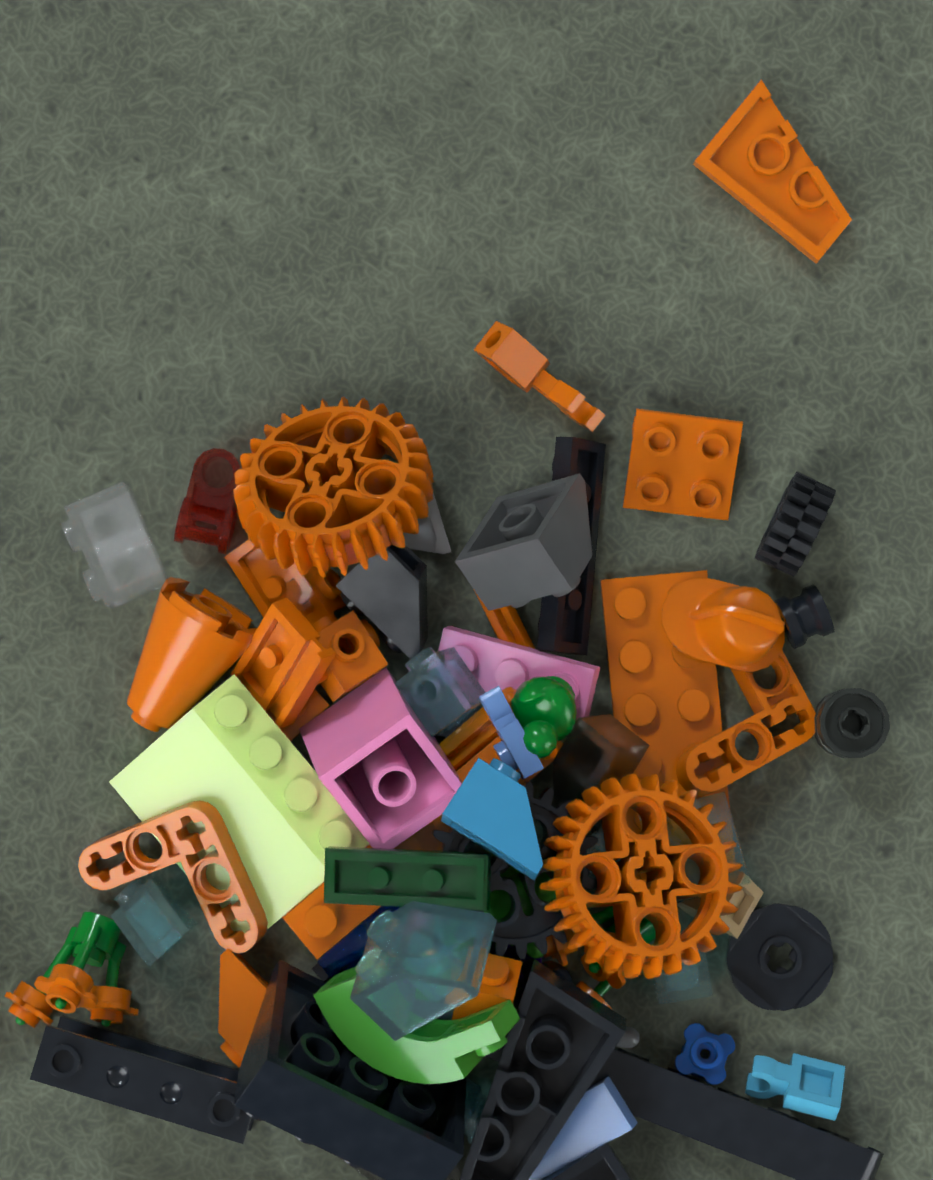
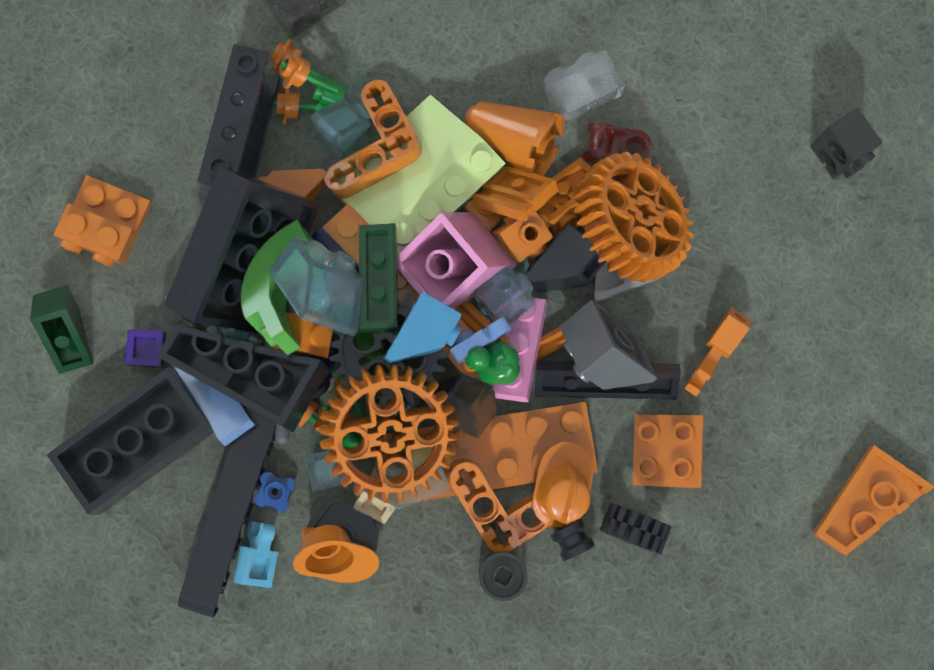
camera: 85 degrees right, 5 degrees down
none -> orange piece [293,525,380,583]
none -> pearl dark grey brick [810,108,883,180]

